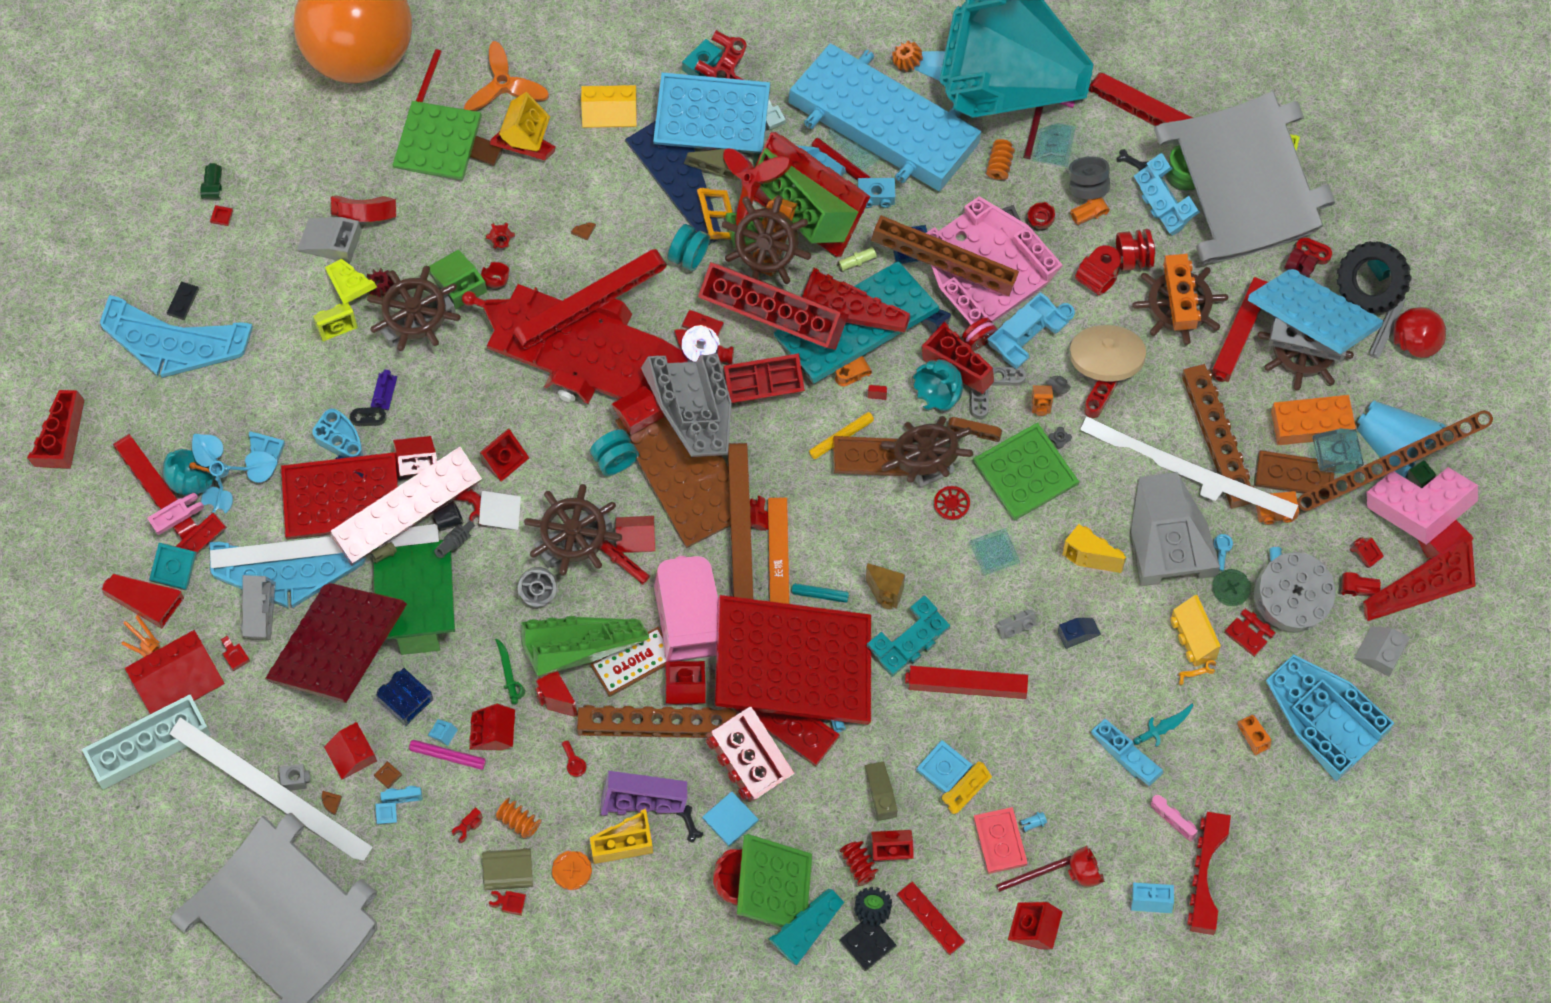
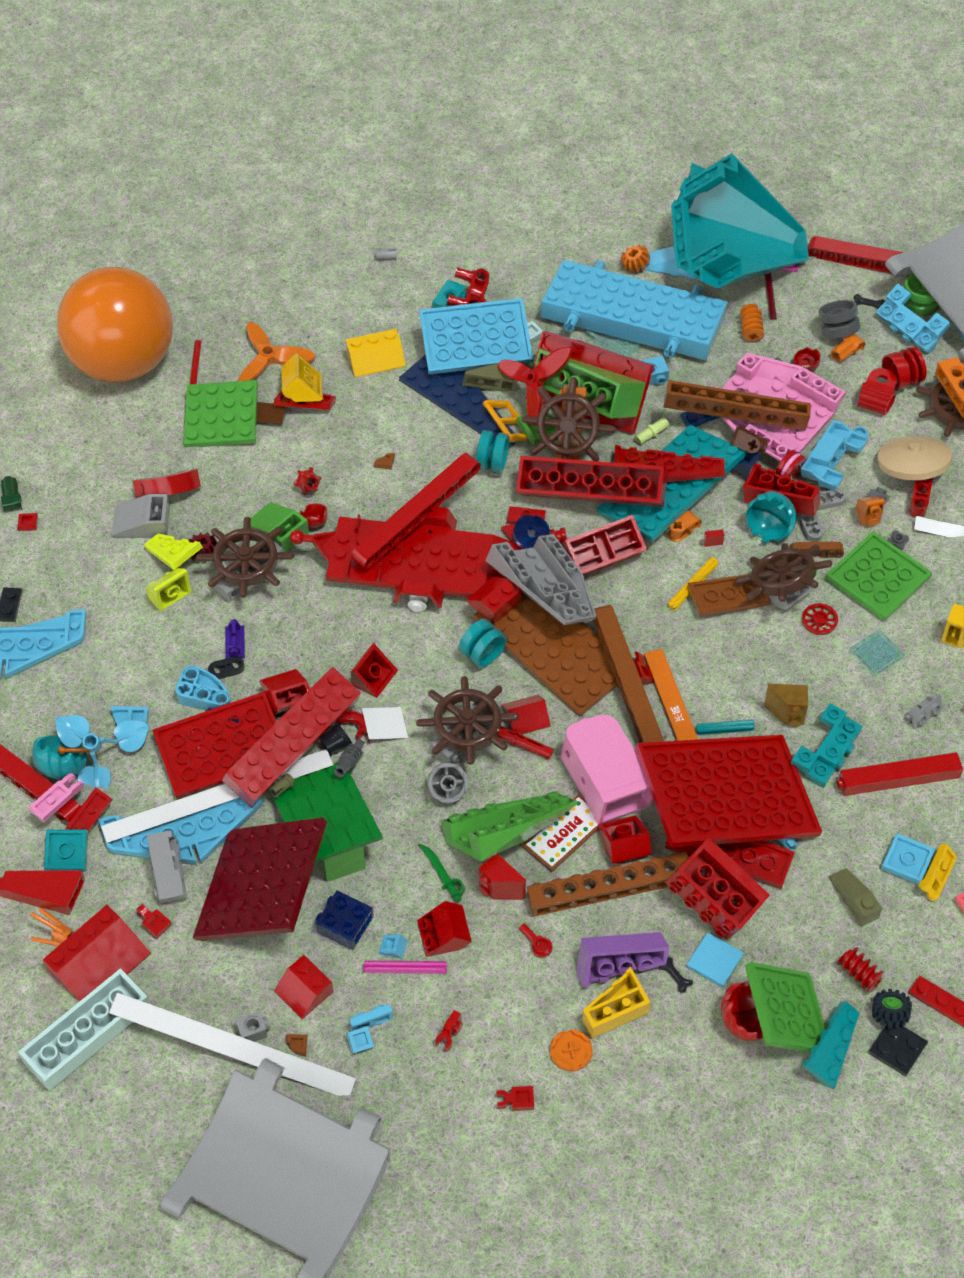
camera: 15 degrees left, 10 degrees down
dark orange tile [374,761,402,789] -> none
olive piece [482,848,533,890] -> none
orange piece [496,798,542,838] -> none
red brick [871,830,914,861] -> none
clear light blue slope [1032,123,1076,167] -> none
none -> reddish brown piece [730,427,768,453]

